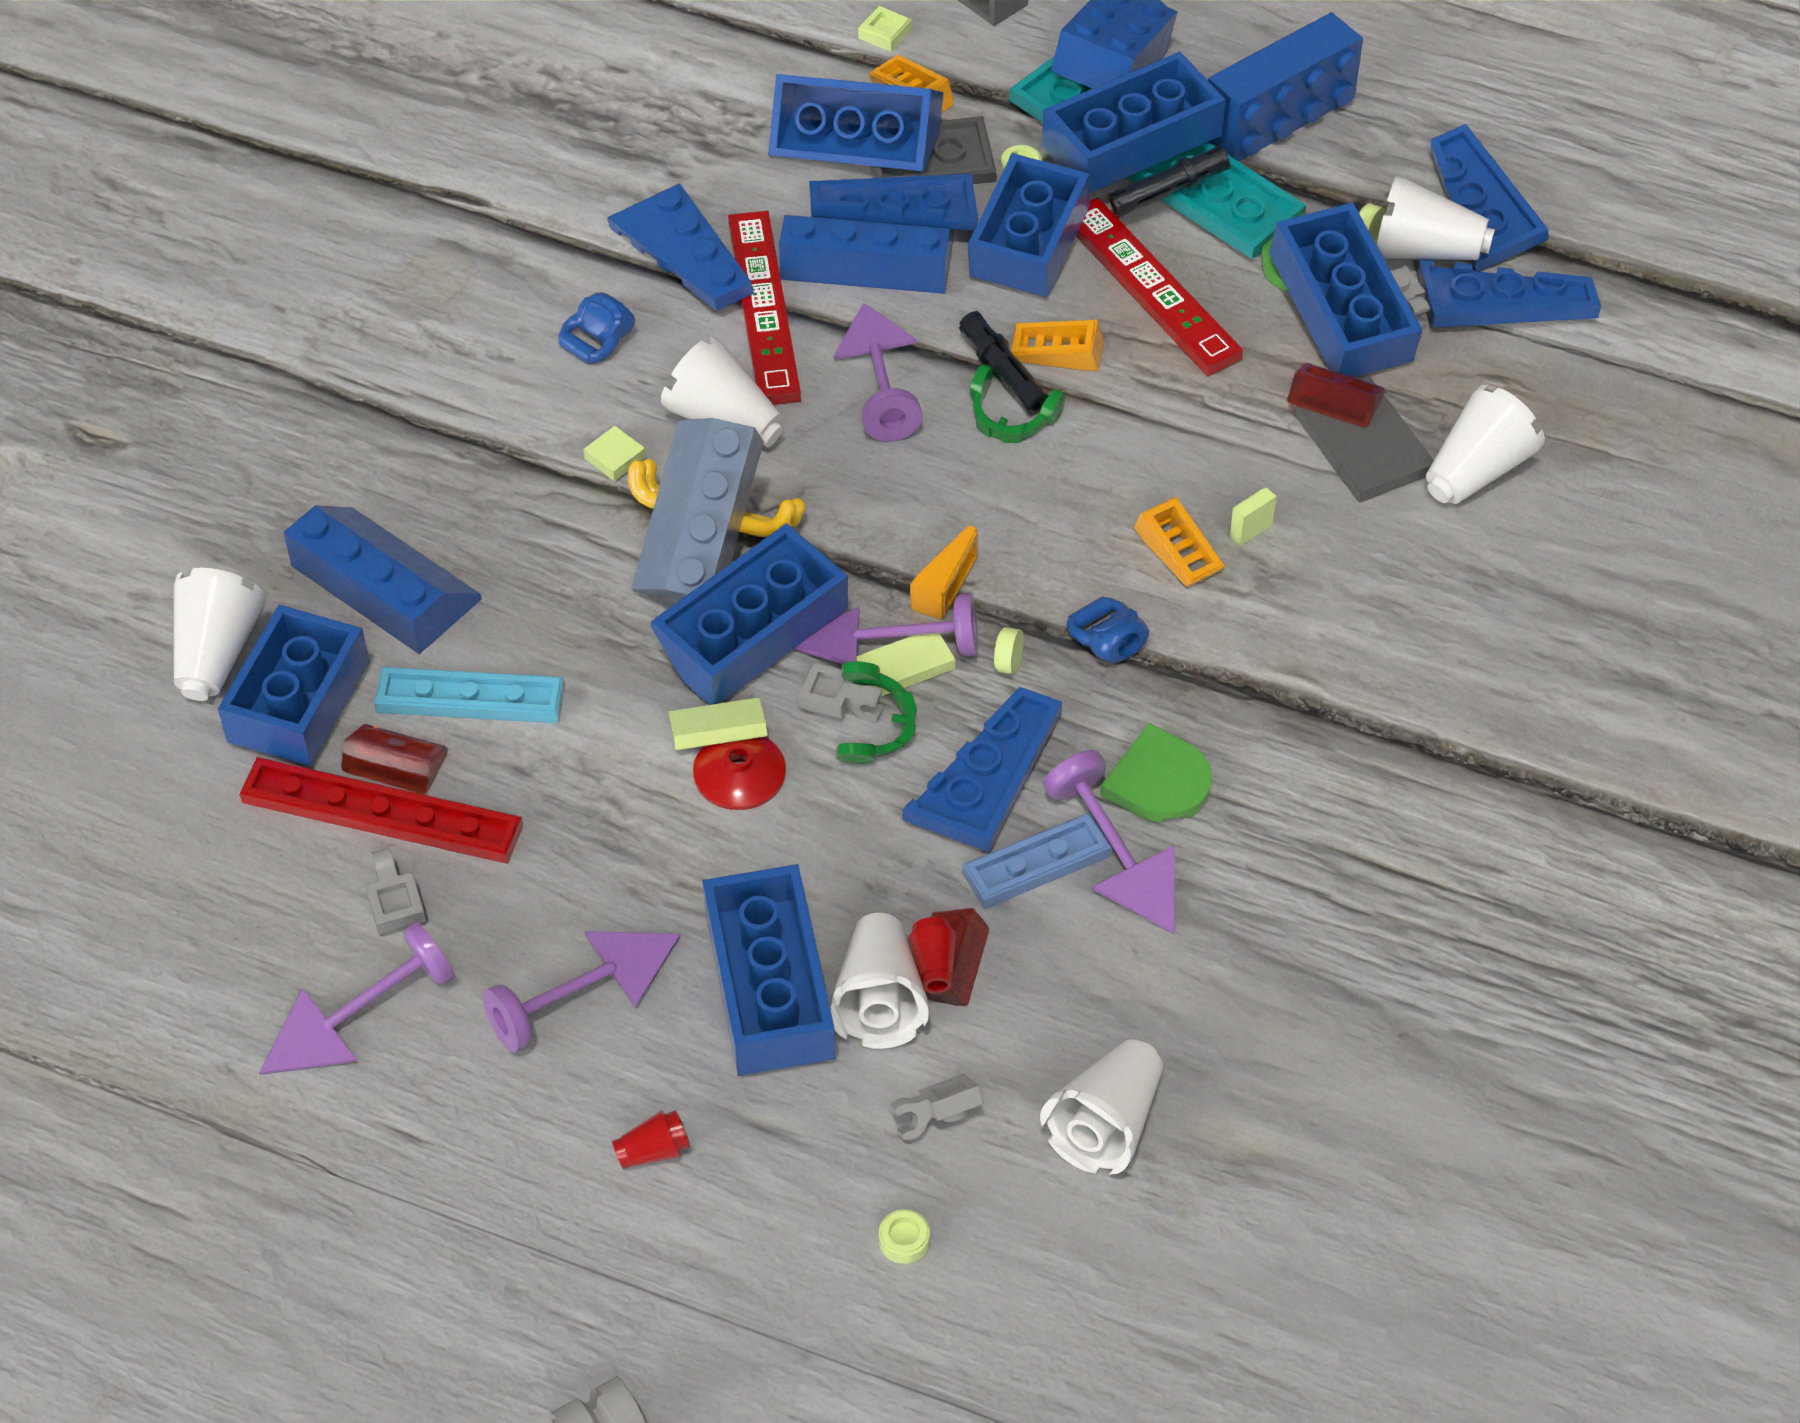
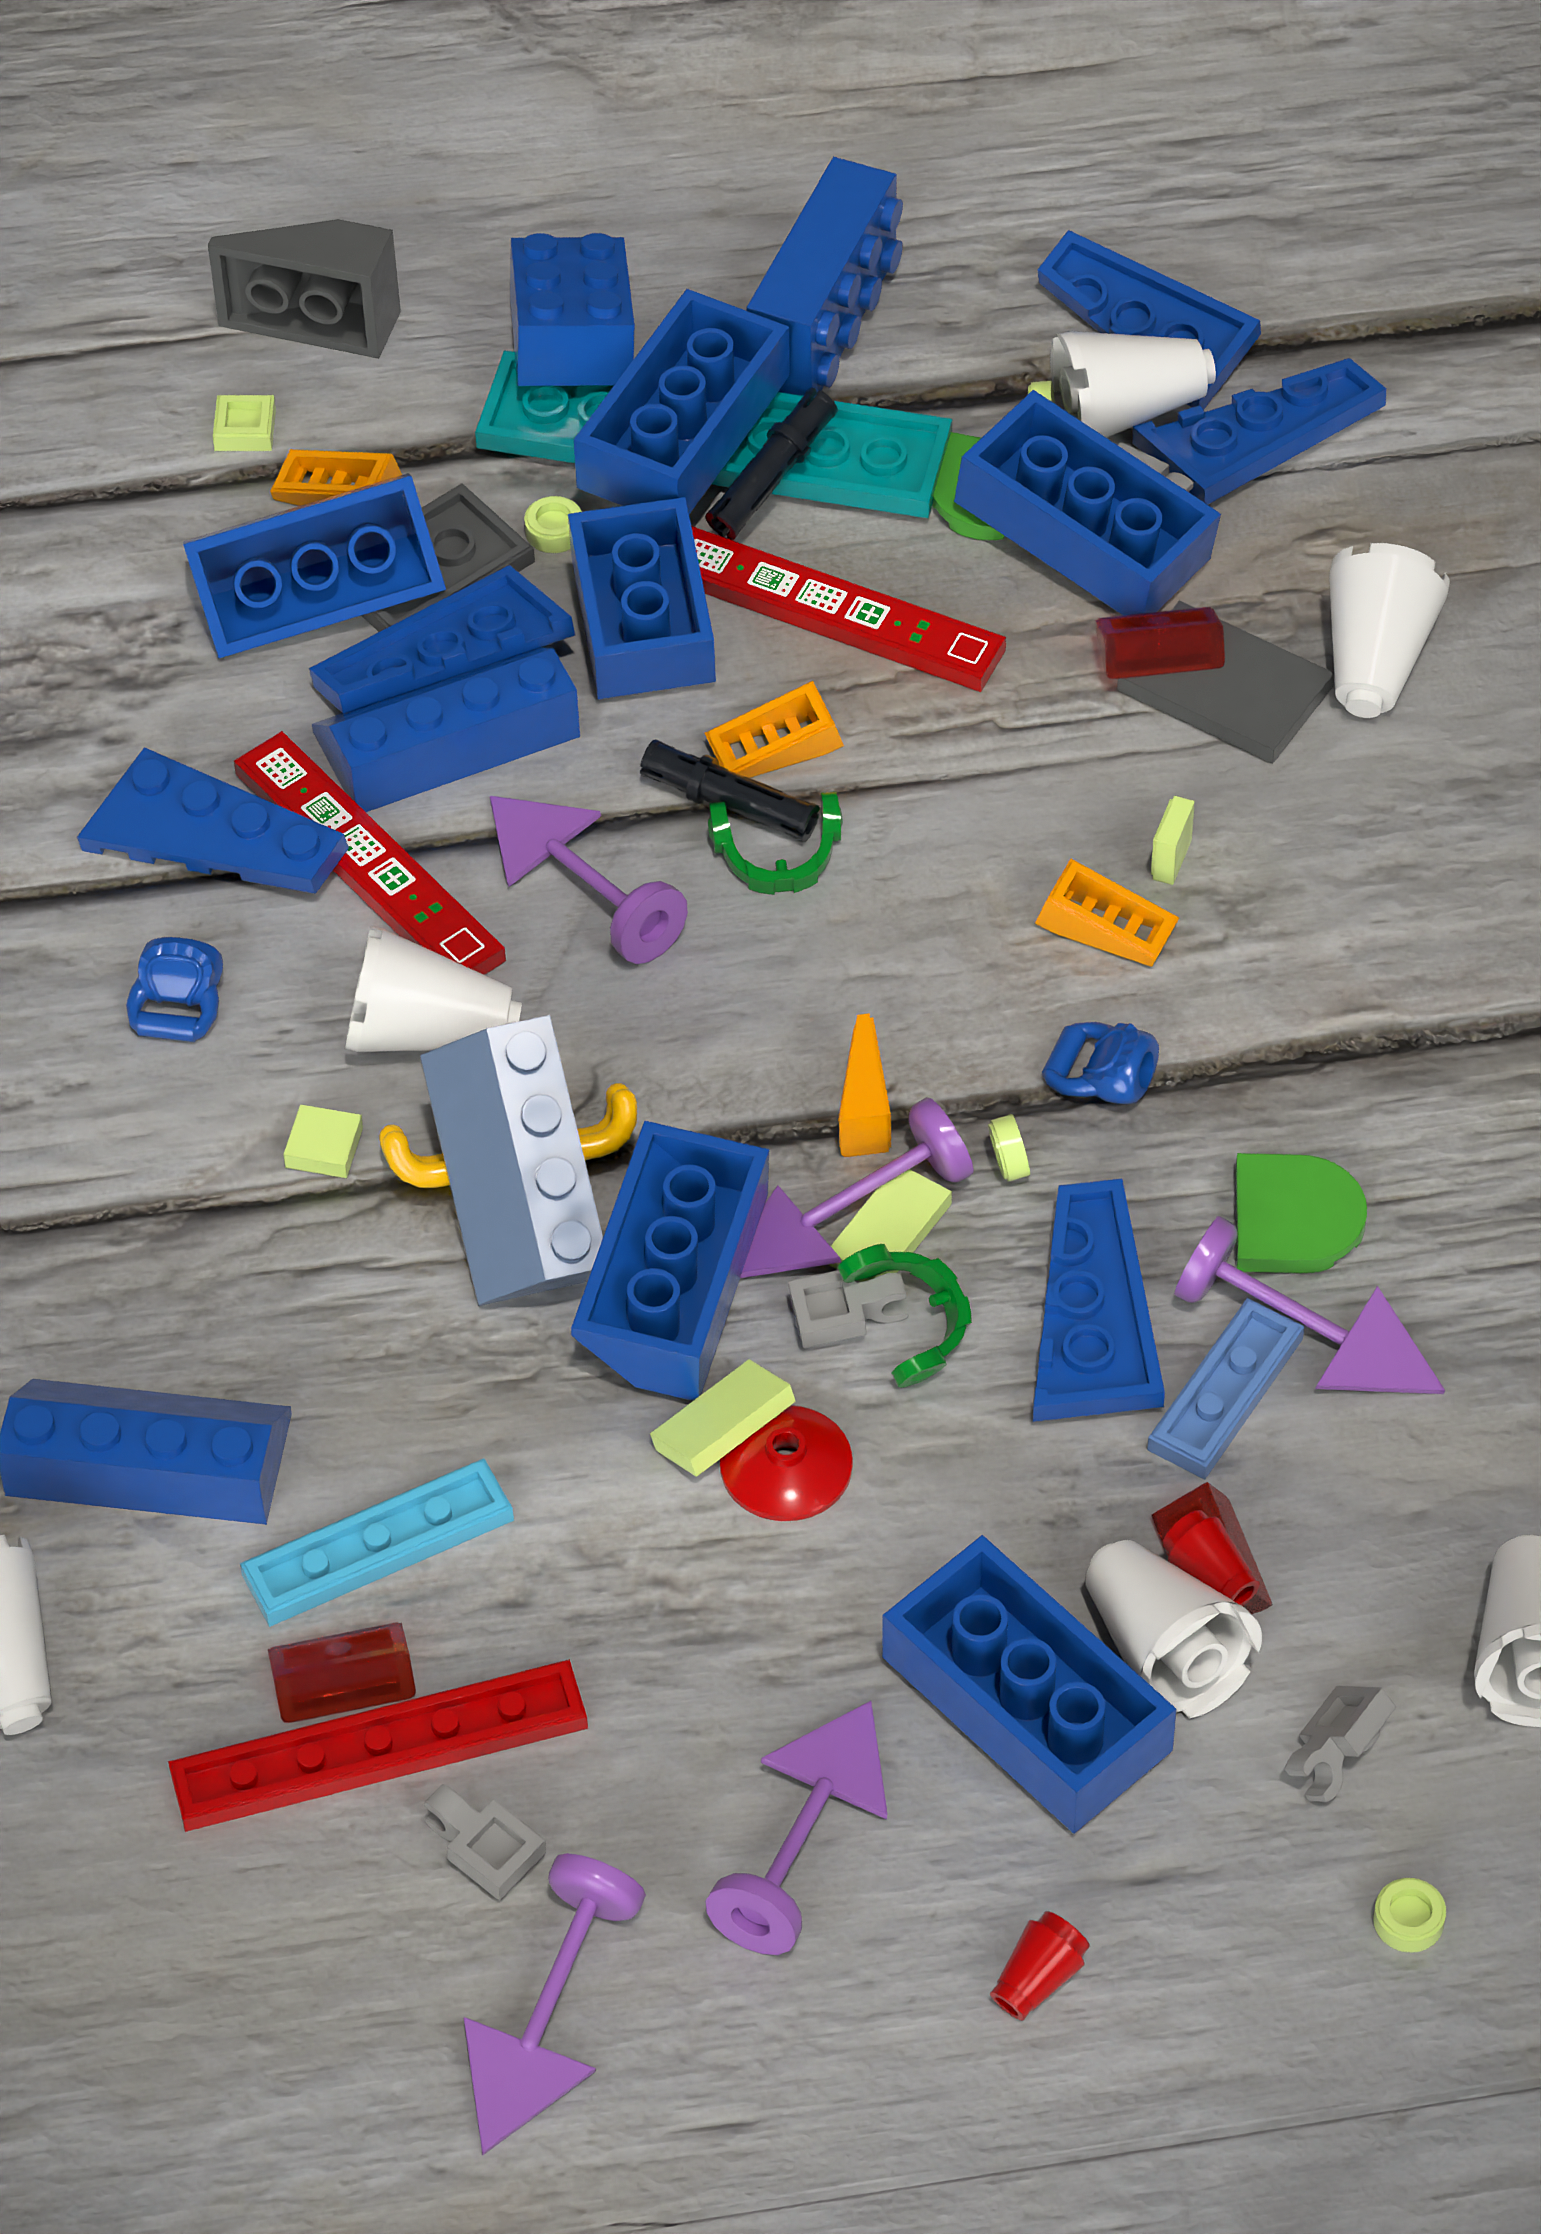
camera: 30 degrees left, 0 degrees up
blue brick [218,604,370,766] -> none

